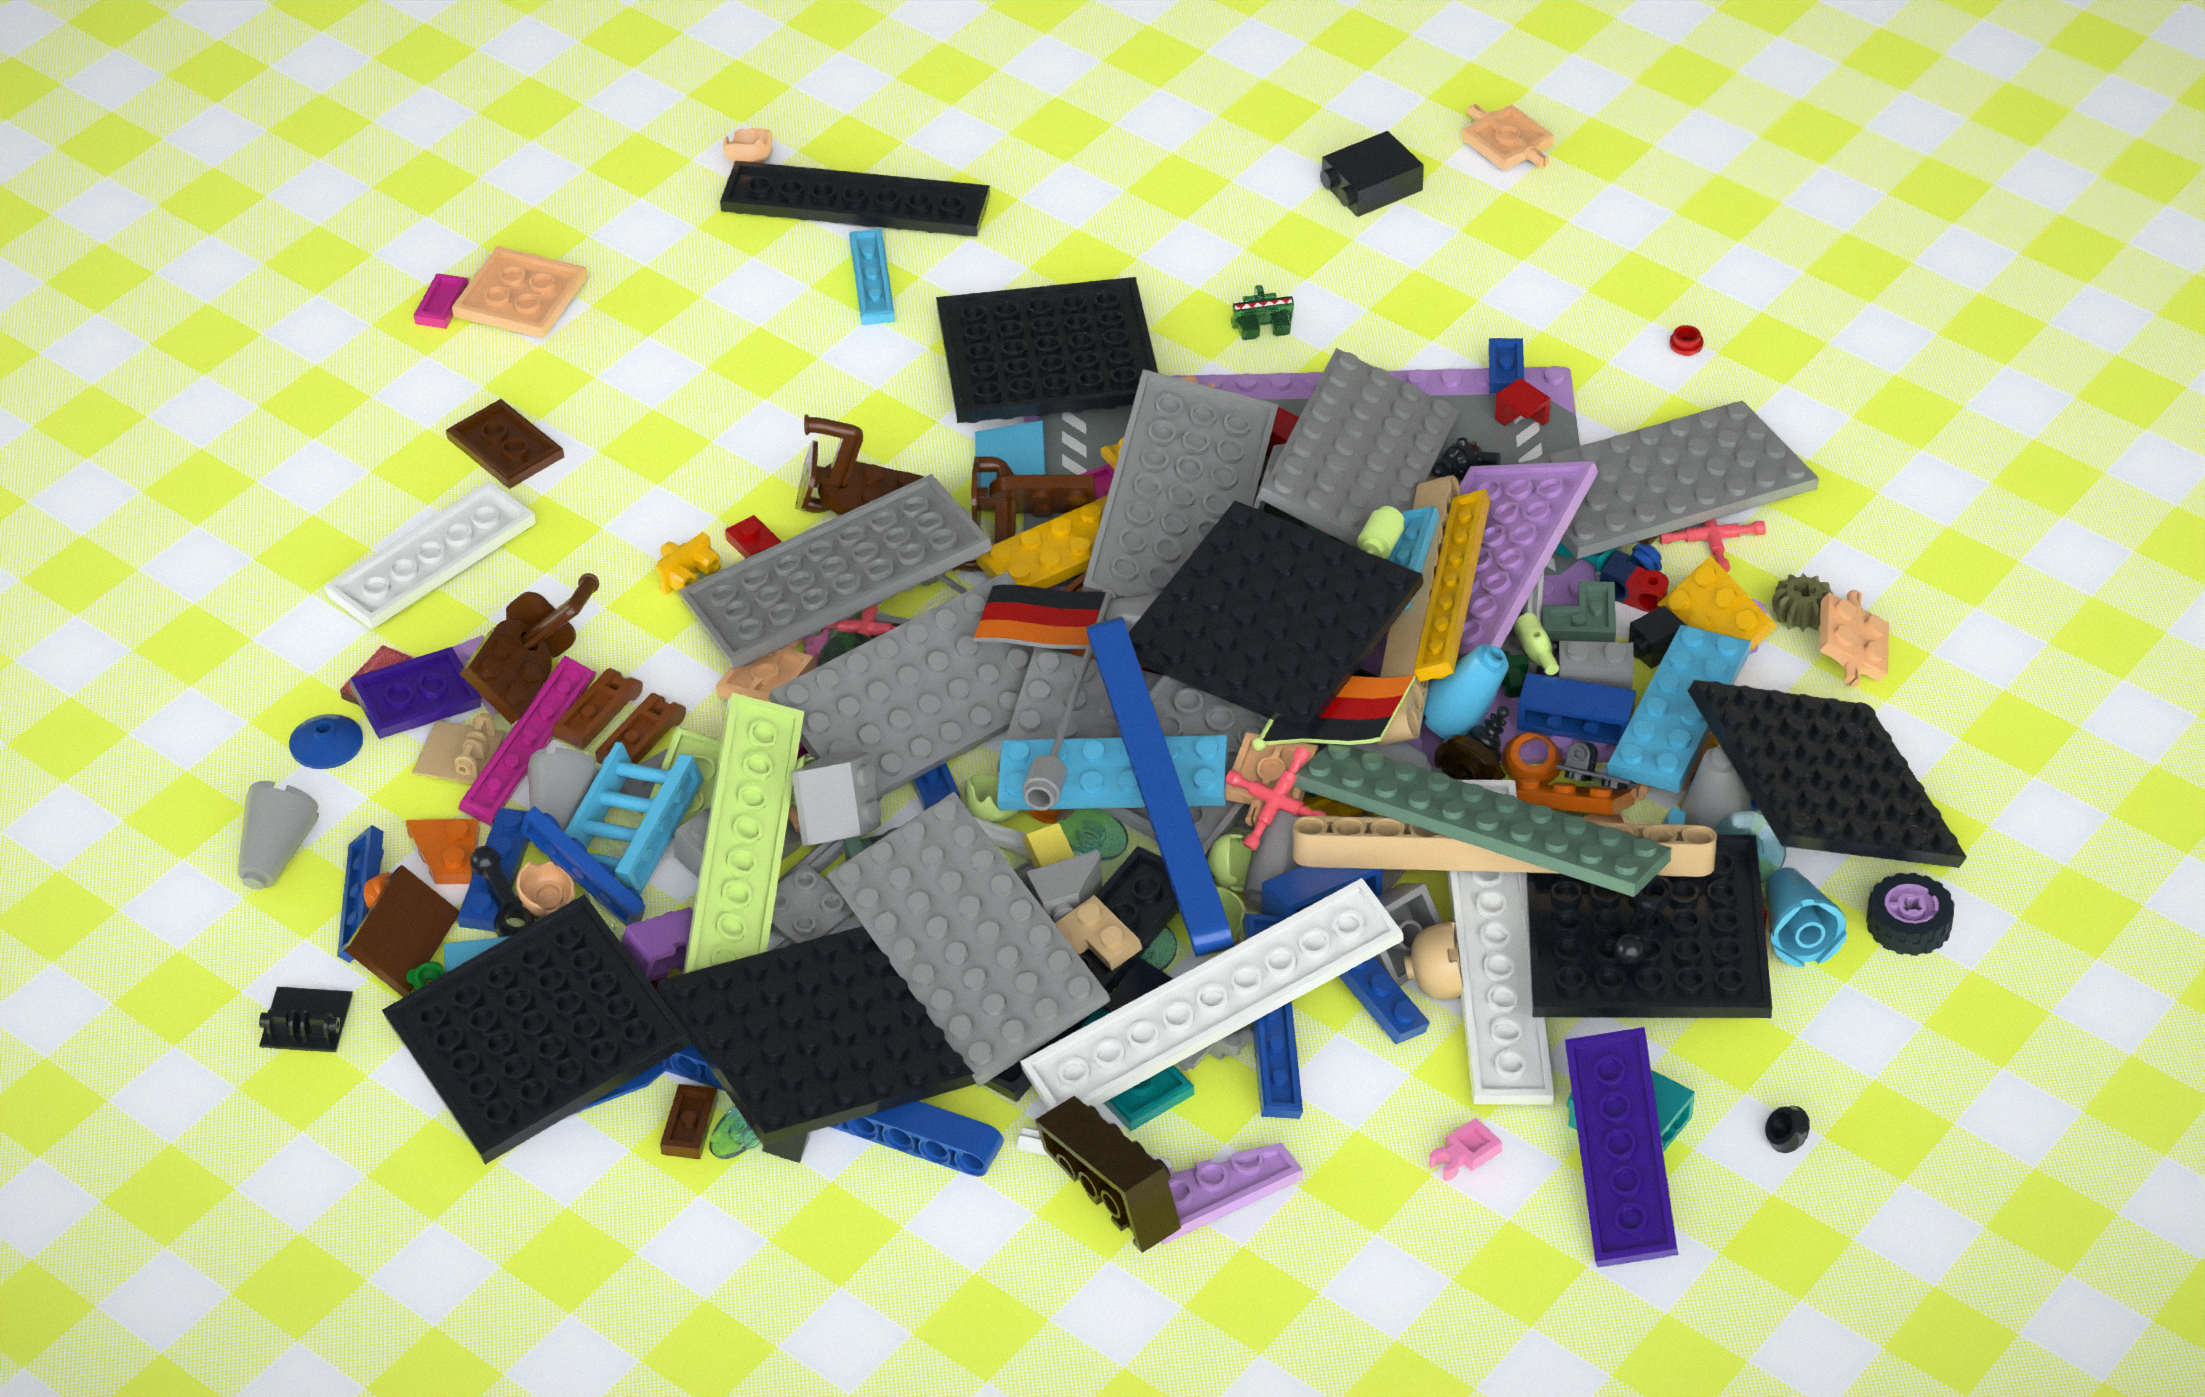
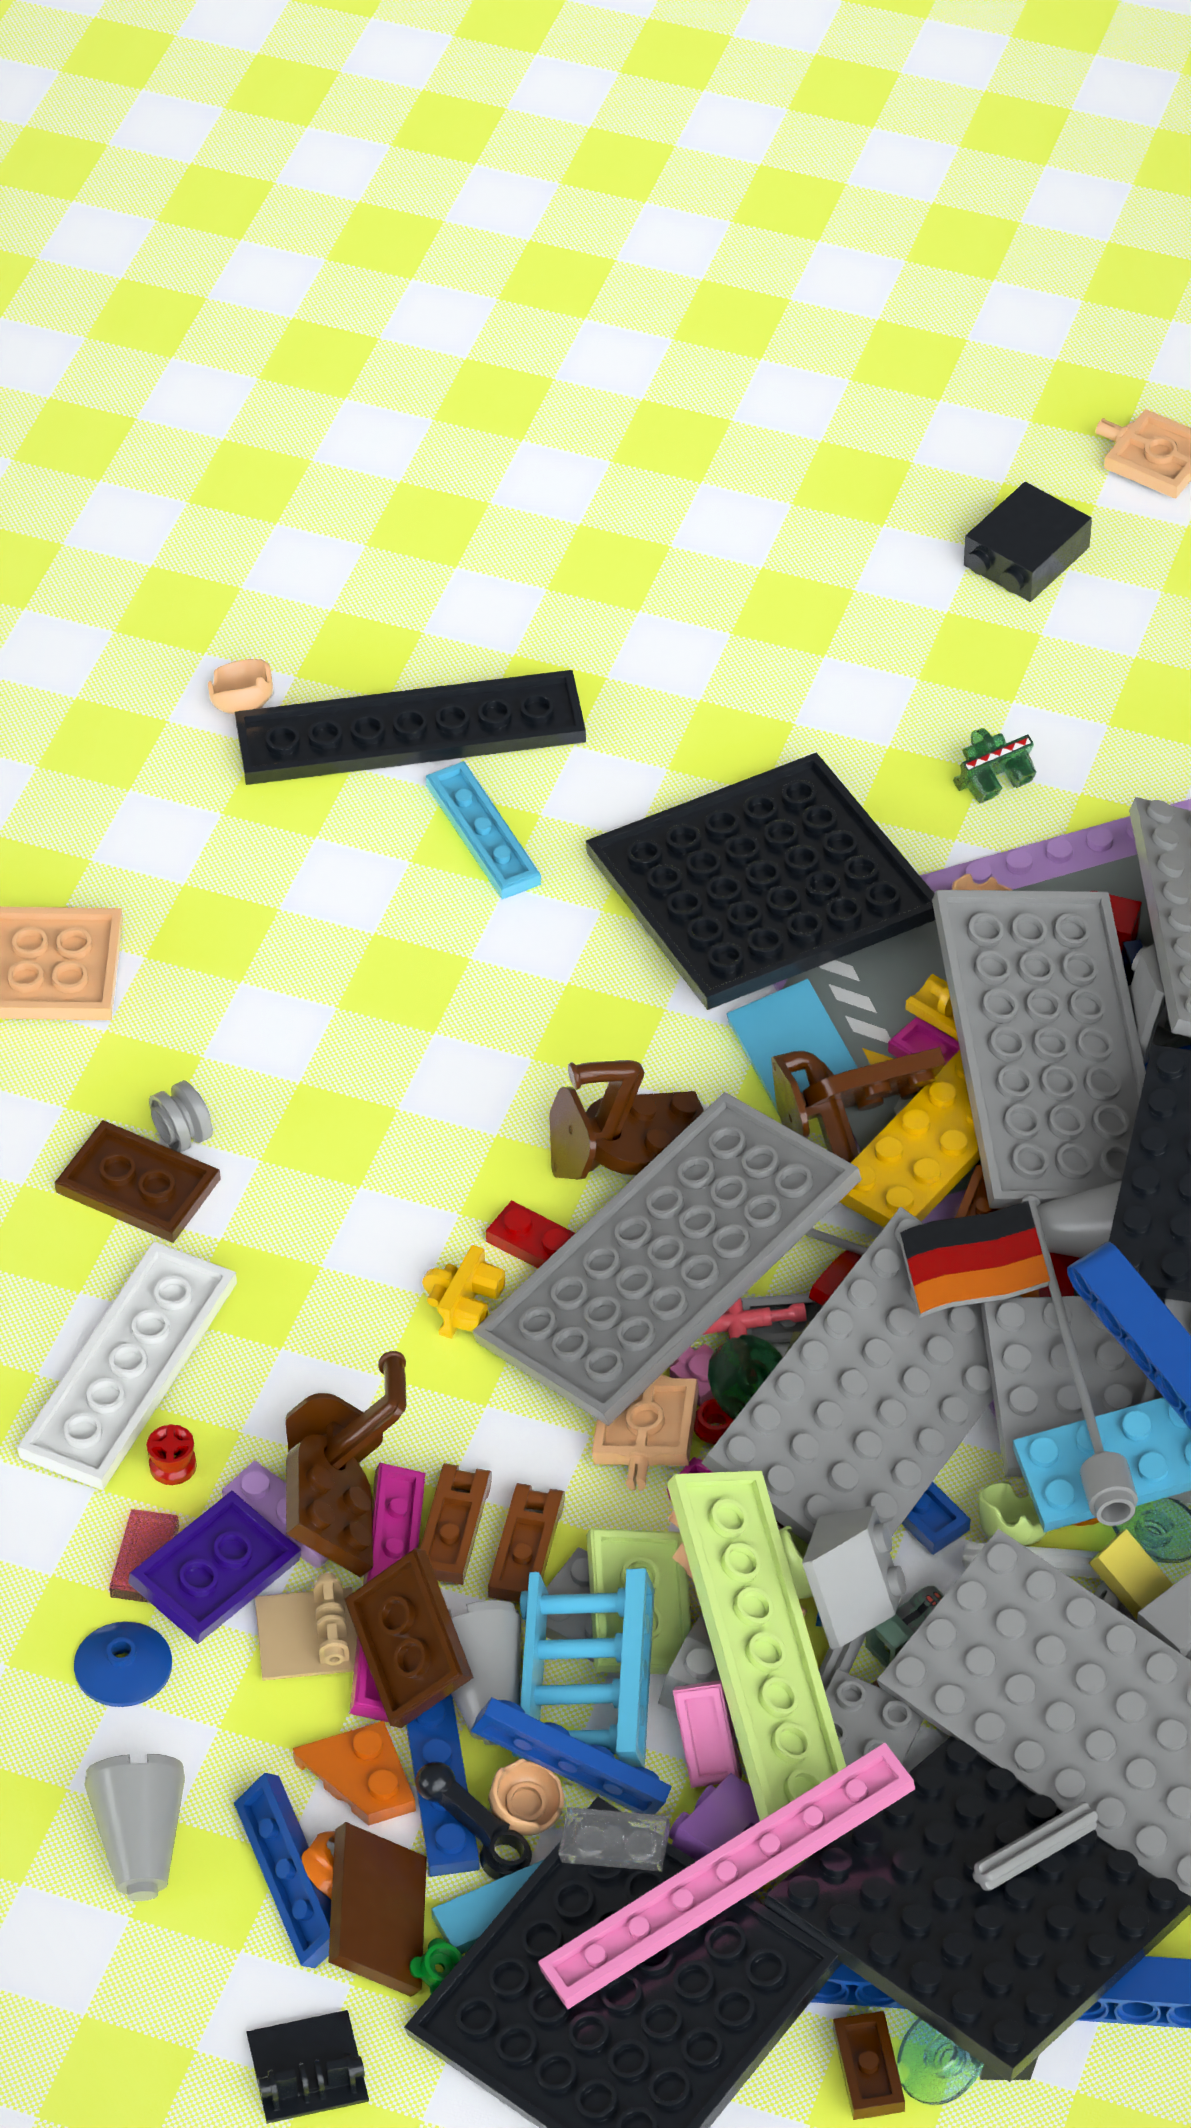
camera: 20 degrees left, 5 degrees up
none -> red wheel [146,1424,197,1486]
none -> light grey wheel [149,1080,213,1153]
none -> reddish brown tile [344,1548,474,1728]
none -> bright pink plate [538,1743,915,2009]
none -> clear plate [559,1807,670,1871]
none -> bright pink tile [673,1680,743,1788]
none -> light grey axle [972,1802,1099,1891]

